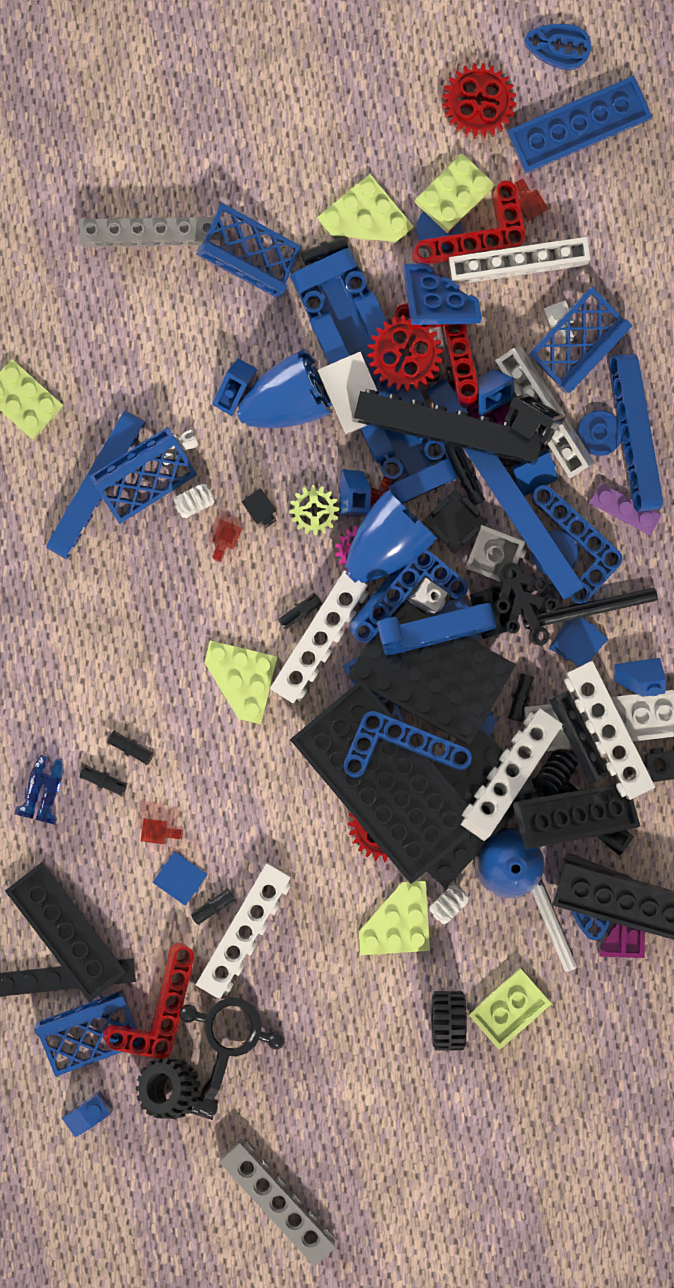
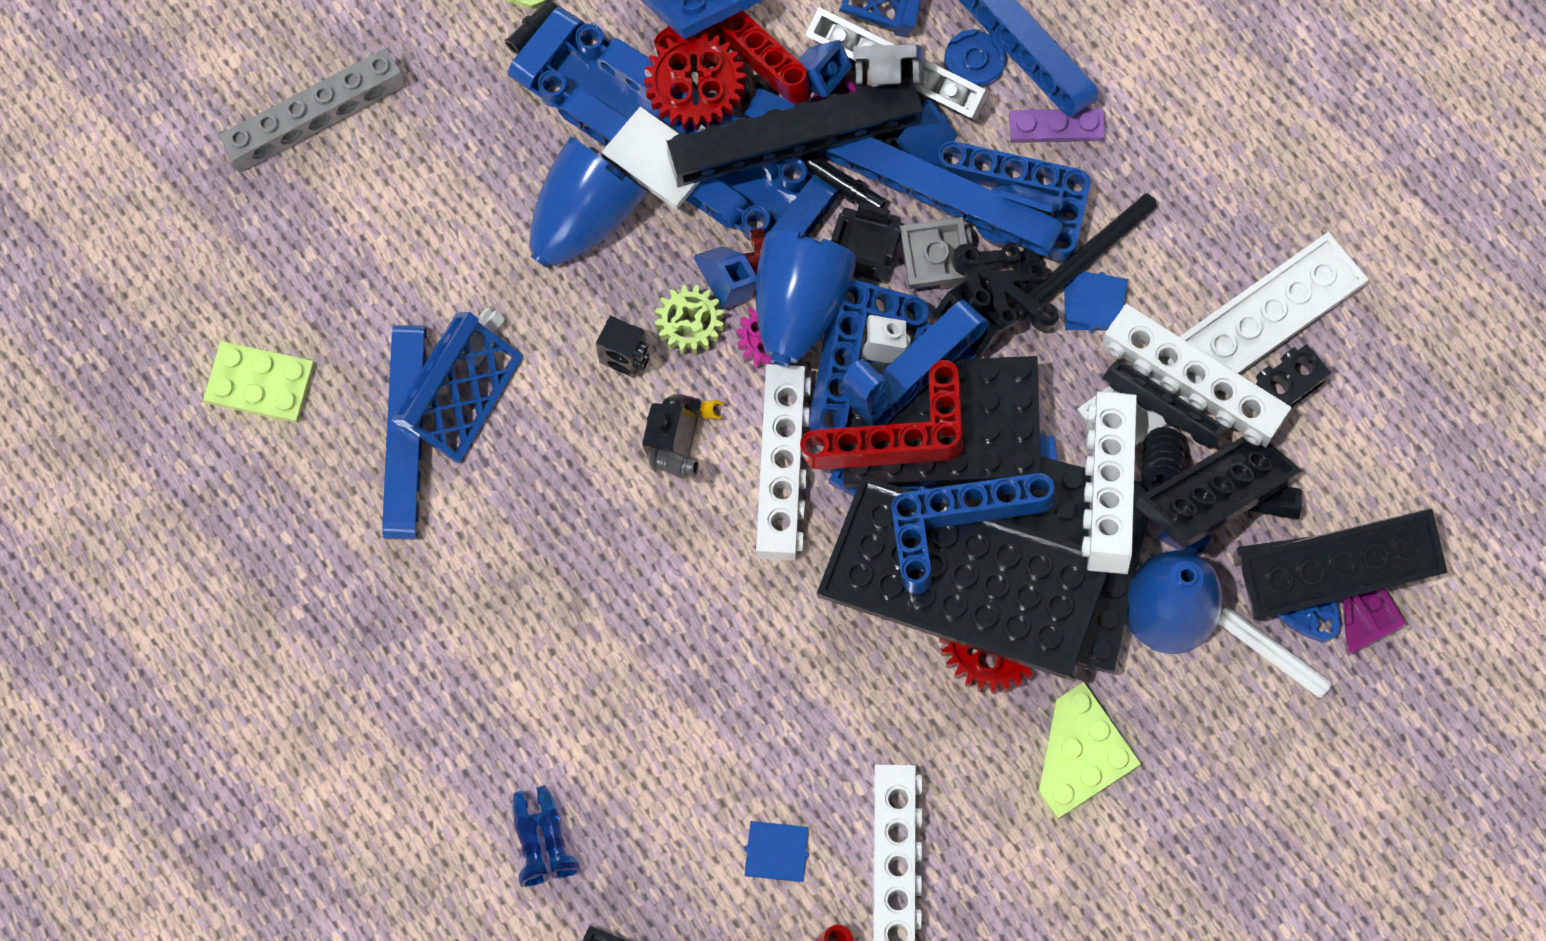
camera: 25 degrees left, 15 degrees down
black pin [79,764,128,797] -> none
black pin [107,730,154,765] -> none
clear red plate [141,818,183,844] -> none
white gear [174,484,214,518] -> none
black axle [191,888,236,925] -> none
blue fence [196,203,302,298] -> none
yellowish green plate [205,640,278,724] -> none
blue slope [212,358,258,416] -> none
clear red plate [212,519,243,563] -> none
black axle [278,593,323,629] -> none
white gear [430,885,469,924] -> none
black tyre [431,991,467,1051] -> none
yellowish green plate [468,968,552,1050] -> none
black pin [508,673,535,722] -> none
blue slope [614,658,666,697] -> none
none -> black torso [642,394,724,479]
none -> red beam [800,360,964,470]
none -> blue piece [999,184,1067,212]

